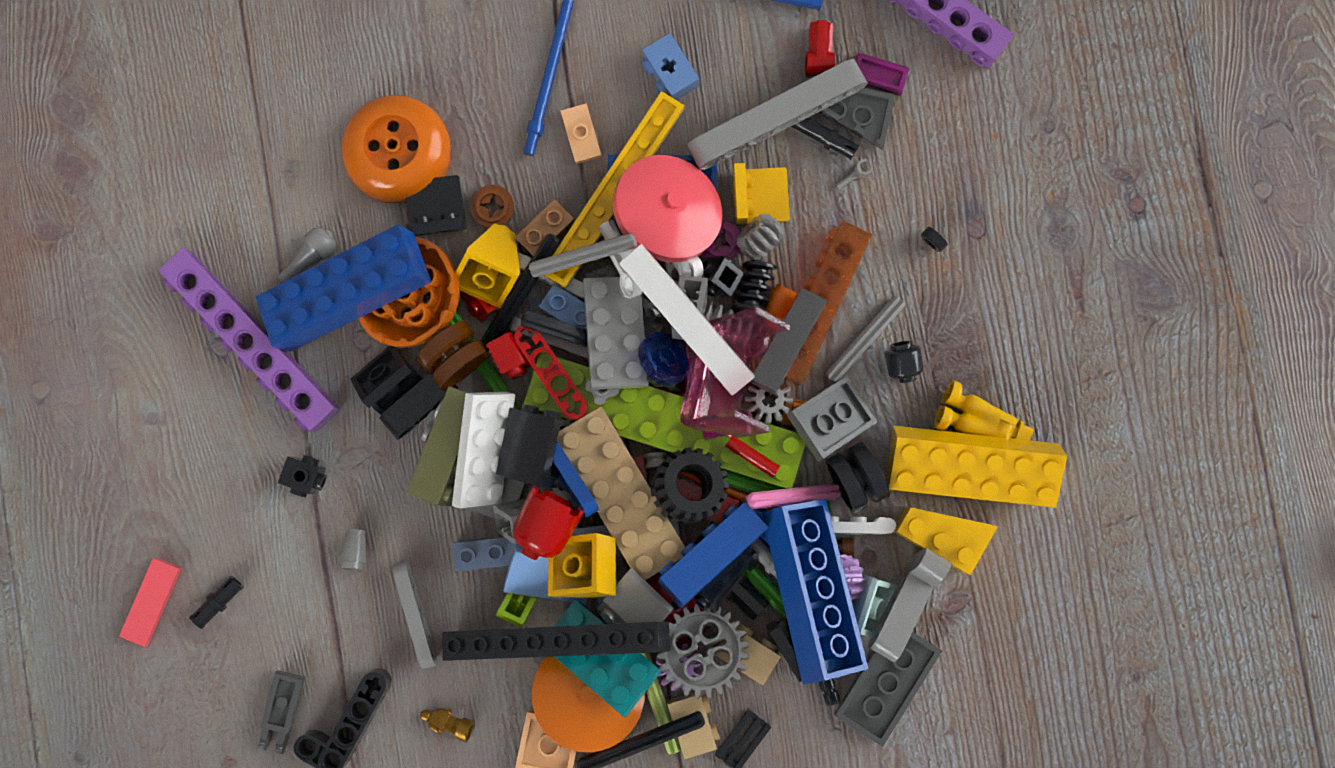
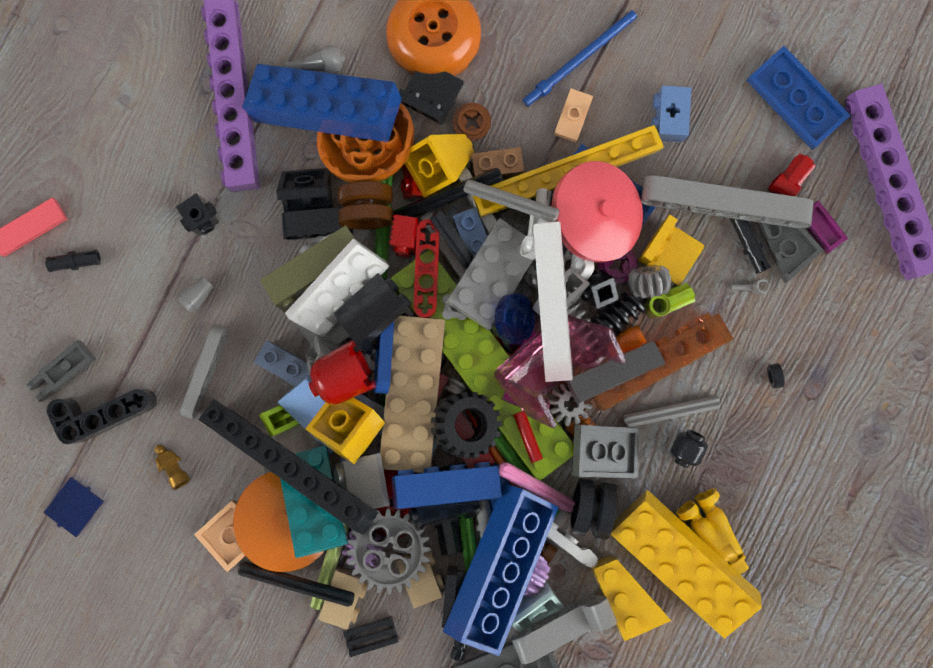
camera: 40 degrees right, 0 degrees up
none -> lime piece [643,282,695,319]

